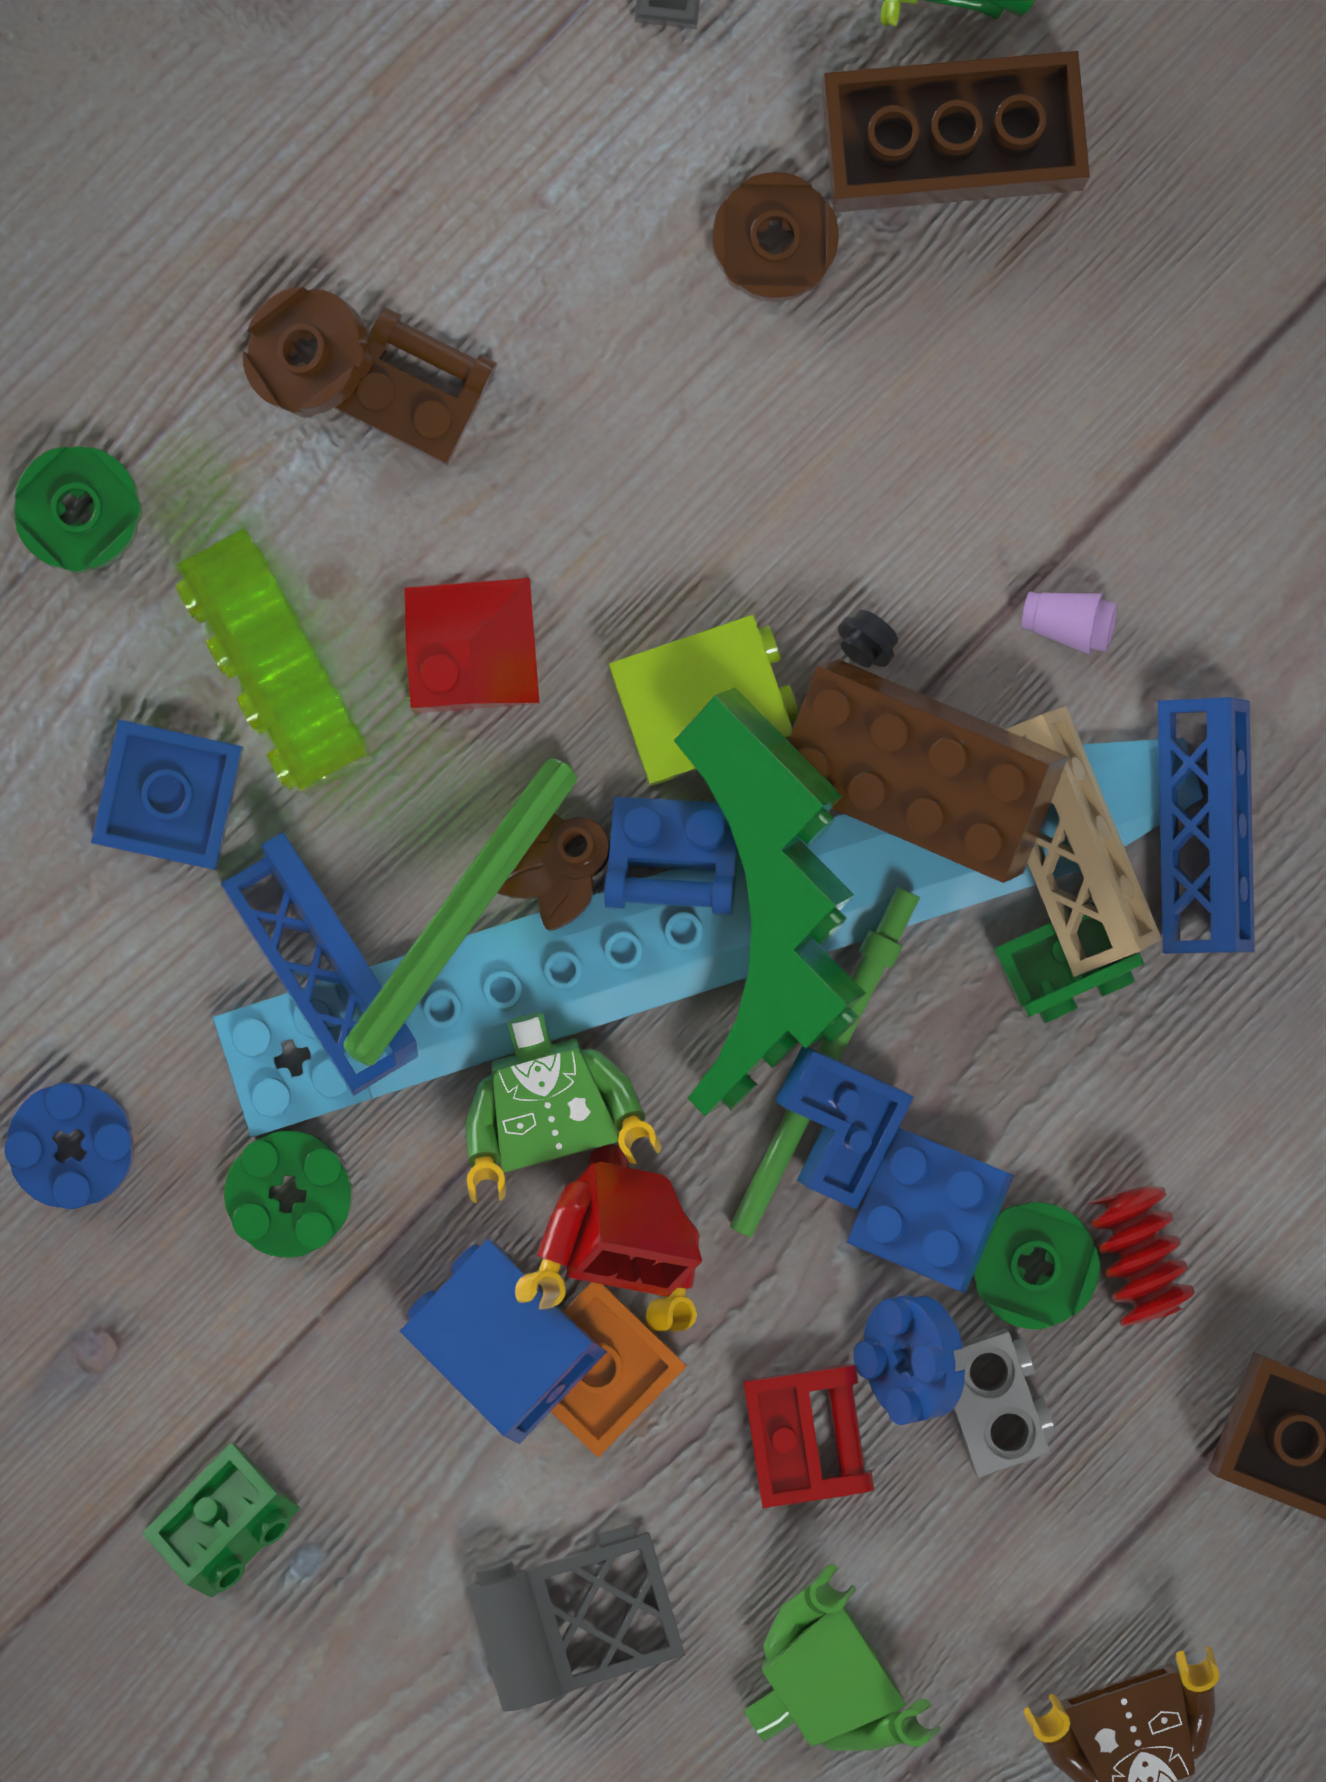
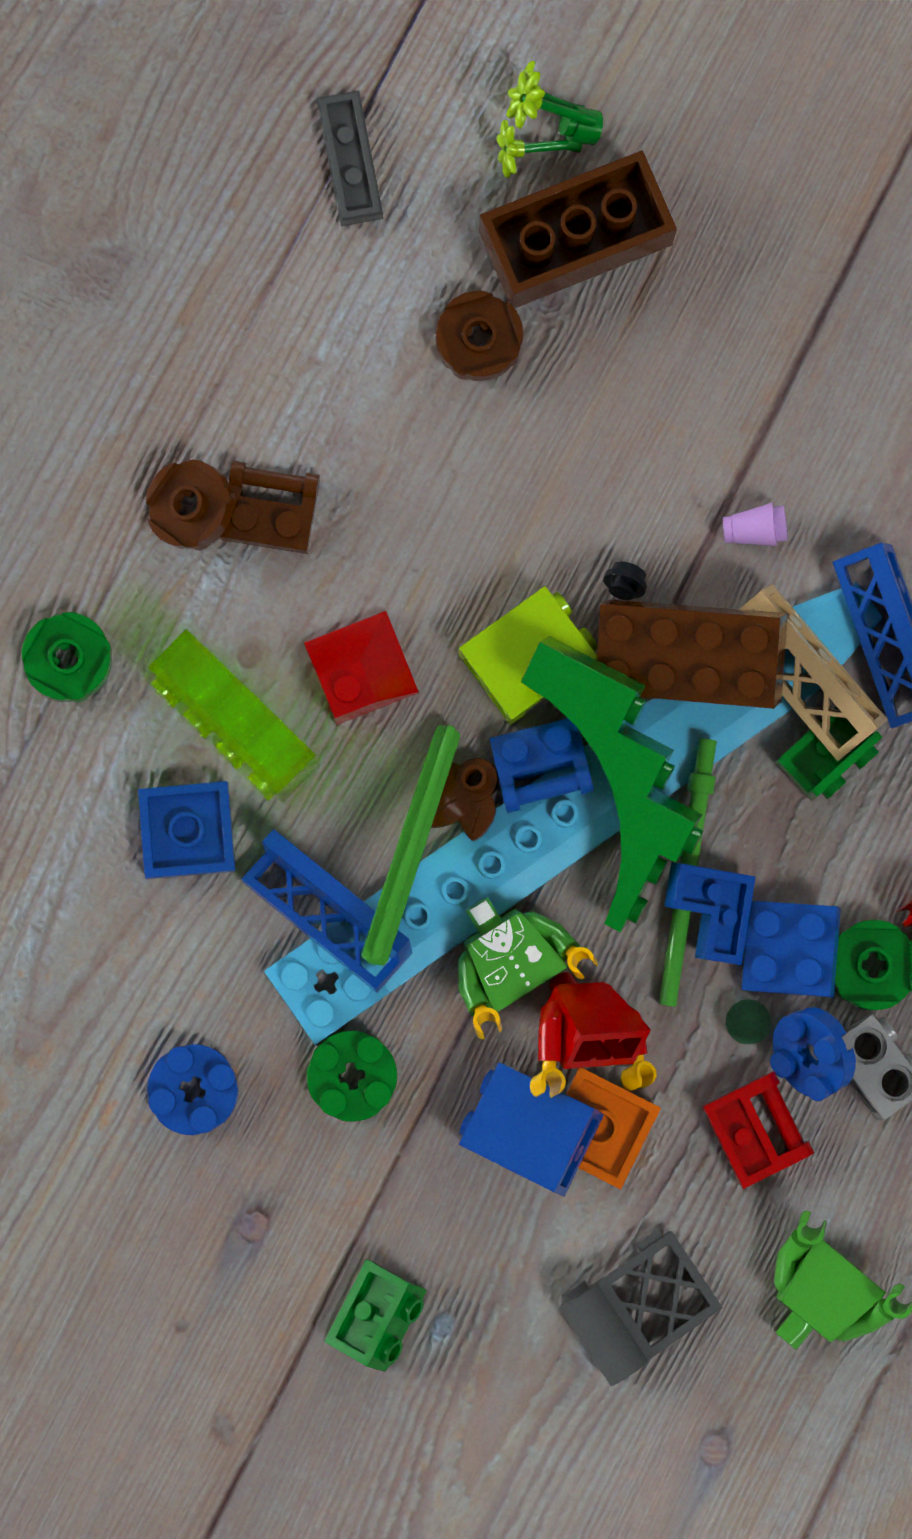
camera: 20 degrees left, 5 degrees down
none -> clear green plate [725,999,771,1045]

